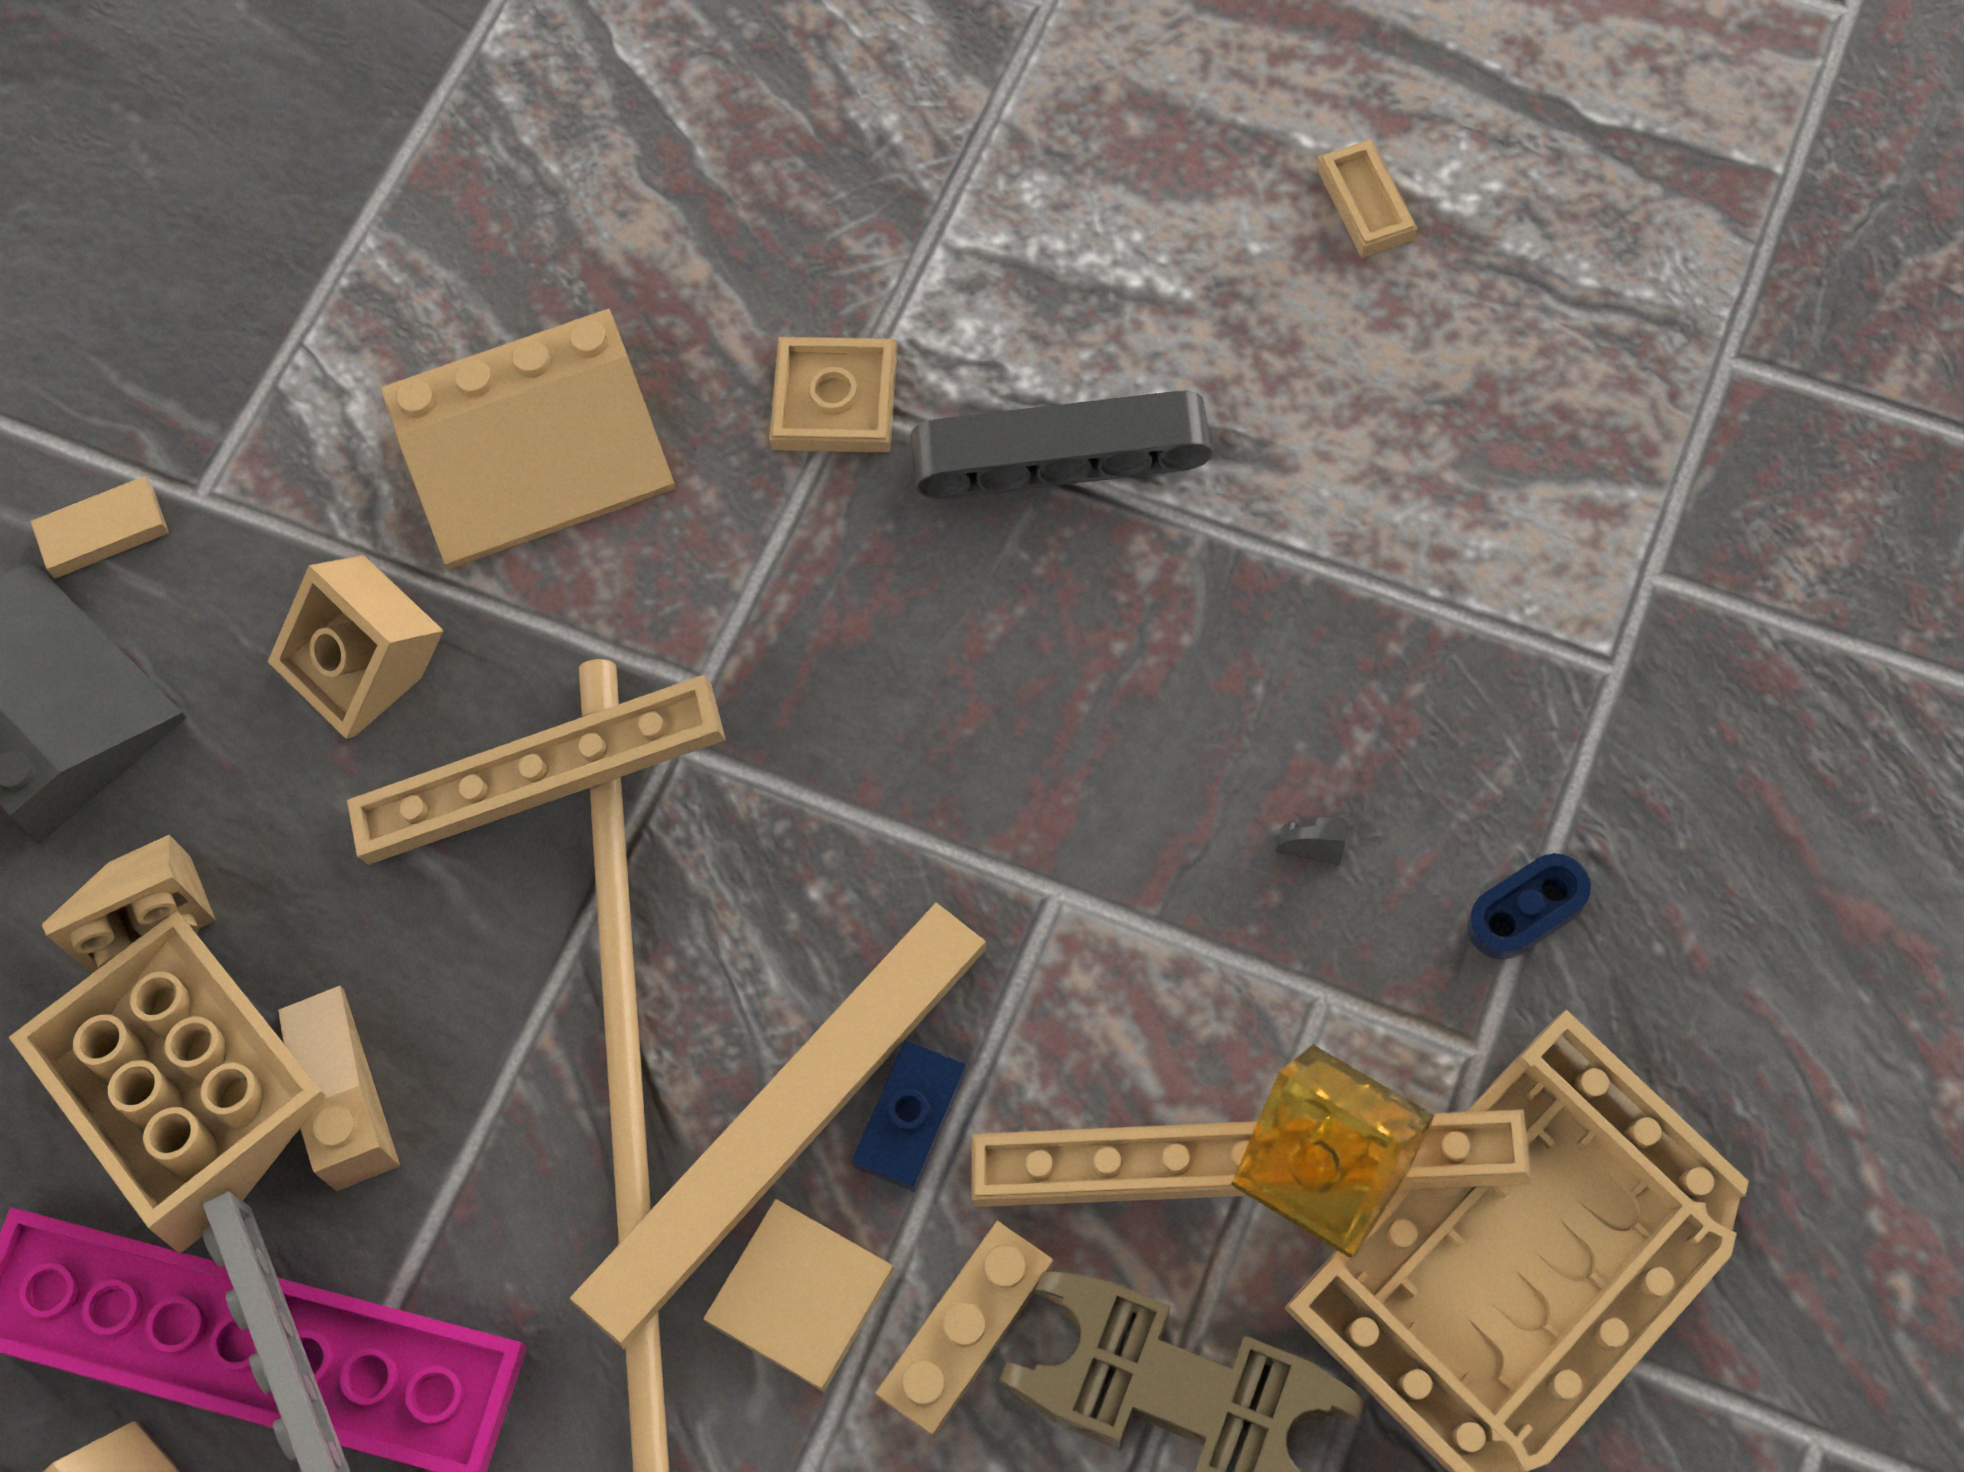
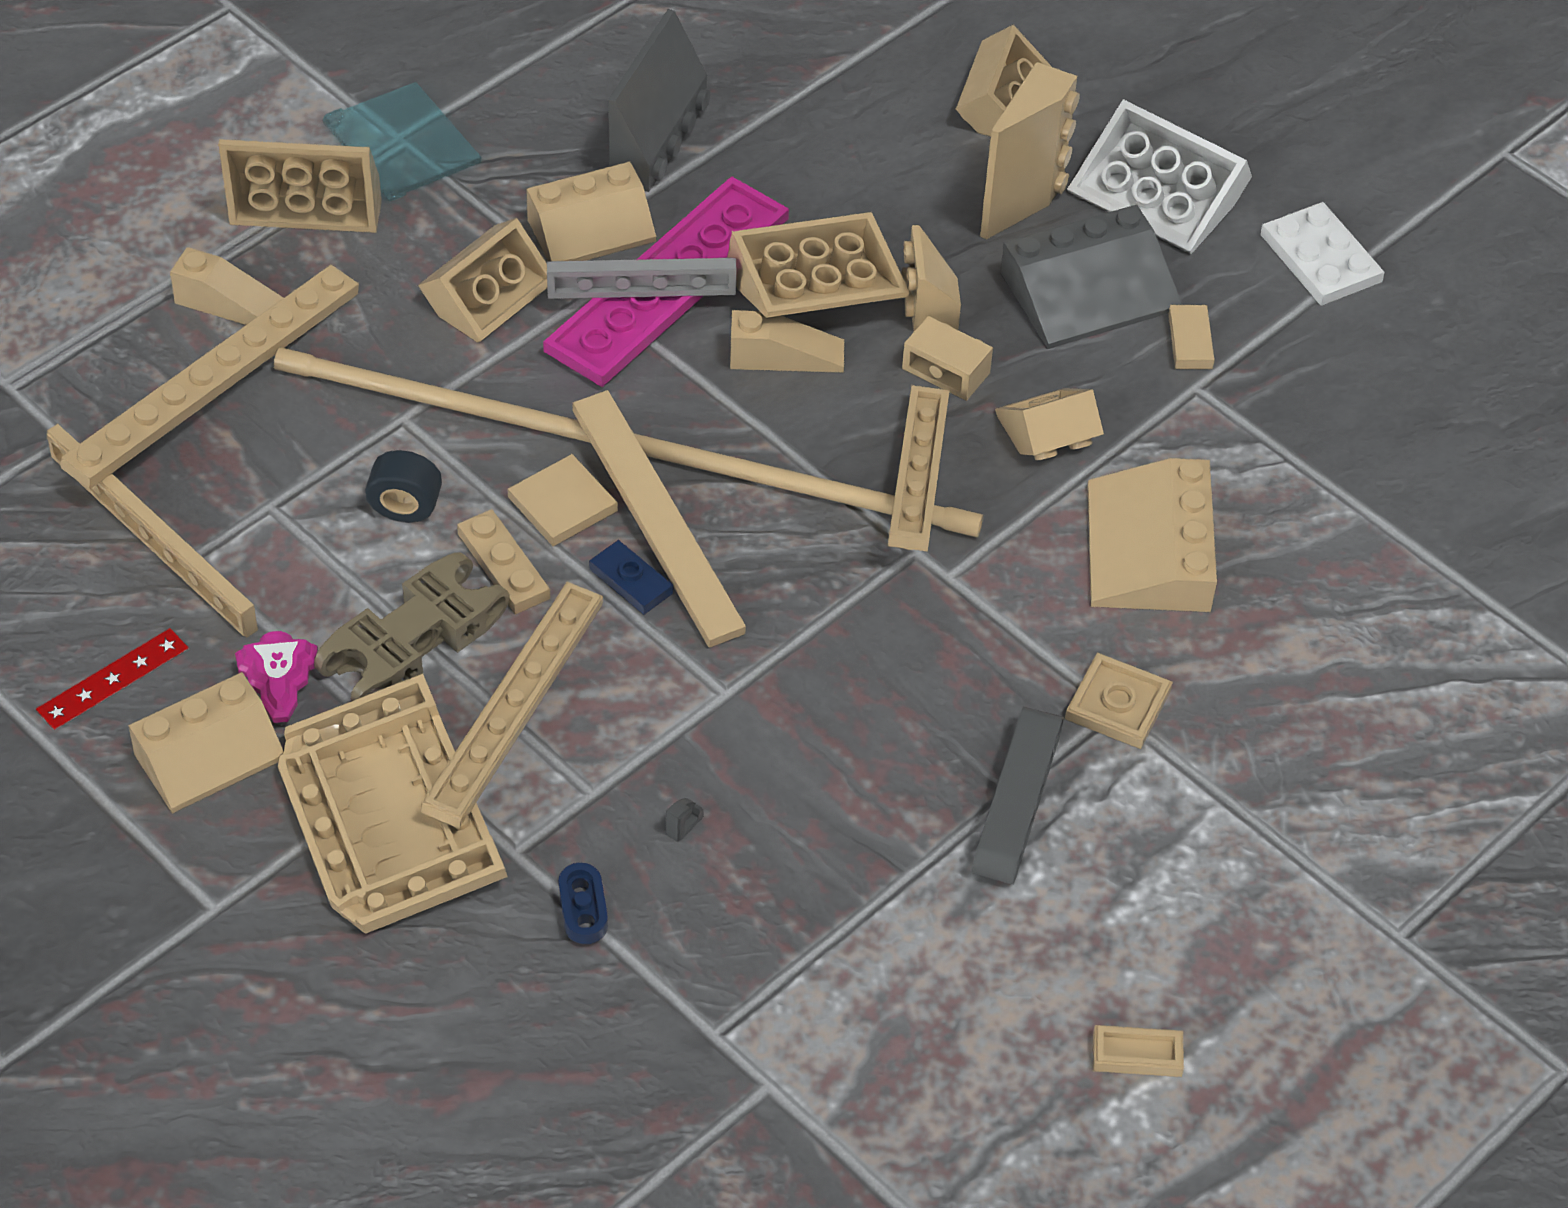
camera: 105 degrees right, 15 degrees down
clear yellow slope [1231,1044,1435,1259] -> none
none -> tan brick [902,316,993,401]

